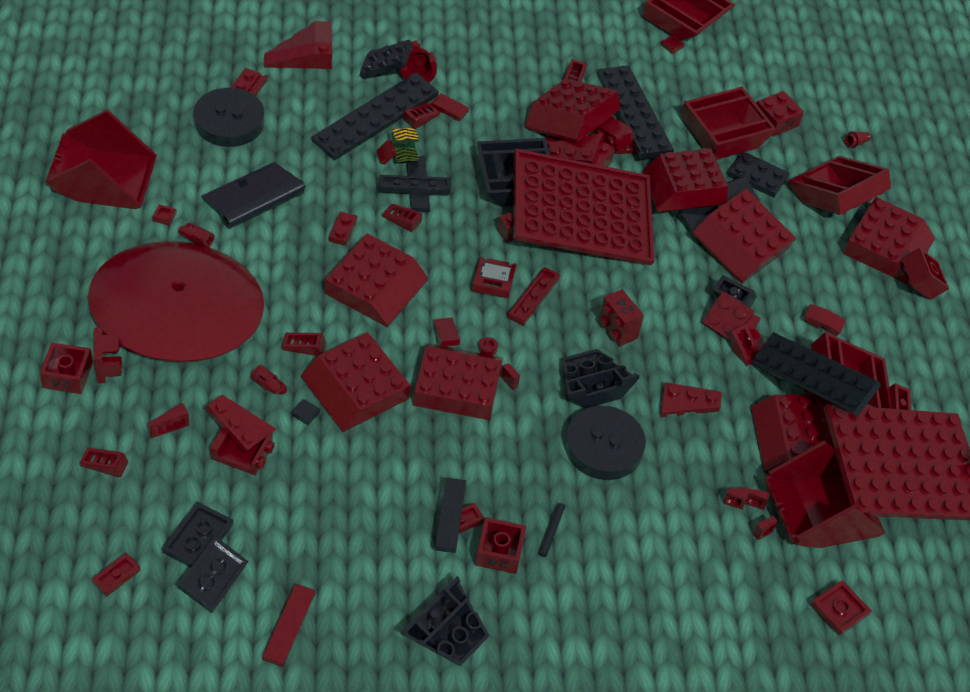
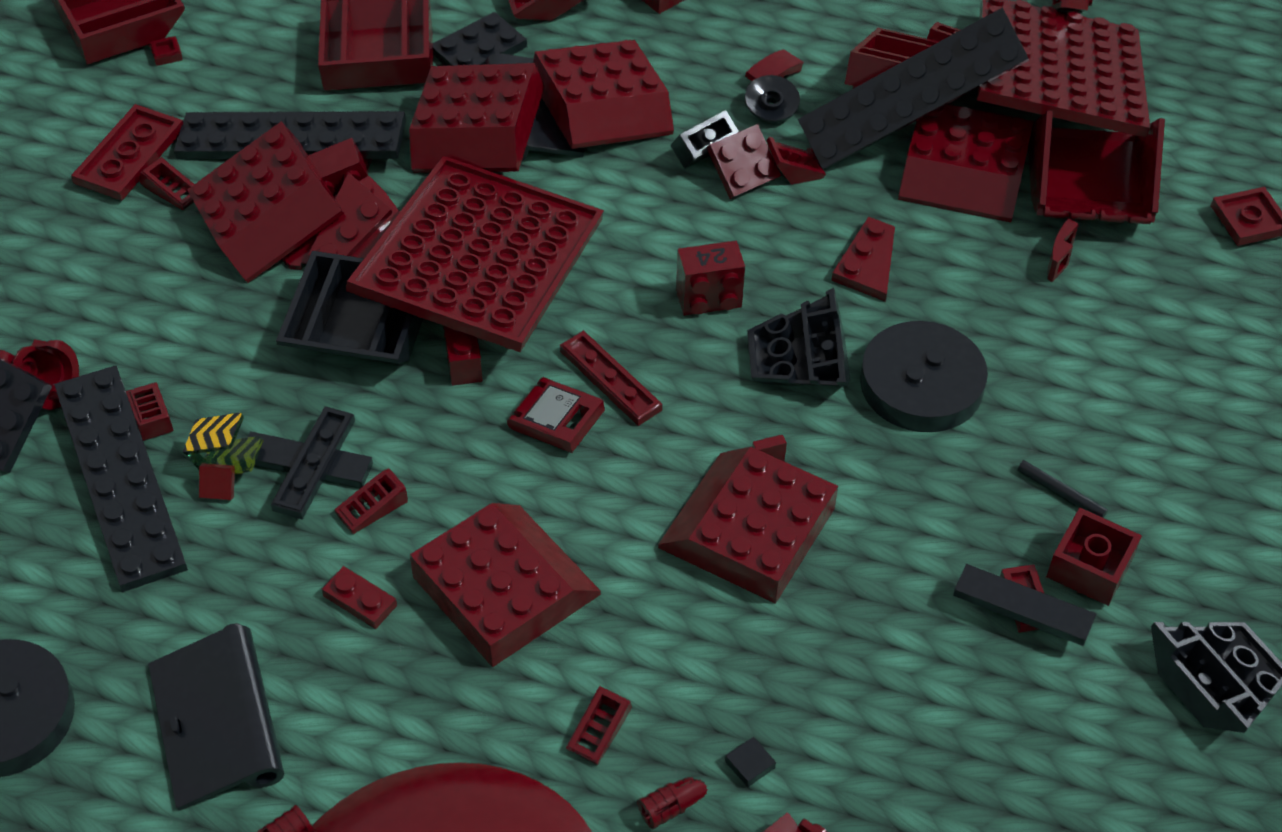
camera: 65 degrees left, 0 degrees up
dark red slope [301,332,410,433] -> none
dark red tile [431,93,469,122] -> none
dark red tile [434,317,460,347] -> none
dark red tile [478,337,498,355] -> none
dark red tile [753,516,777,540] -> none
none -> dark red plate [71,104,183,201]
none -> black dish [745,75,800,122]

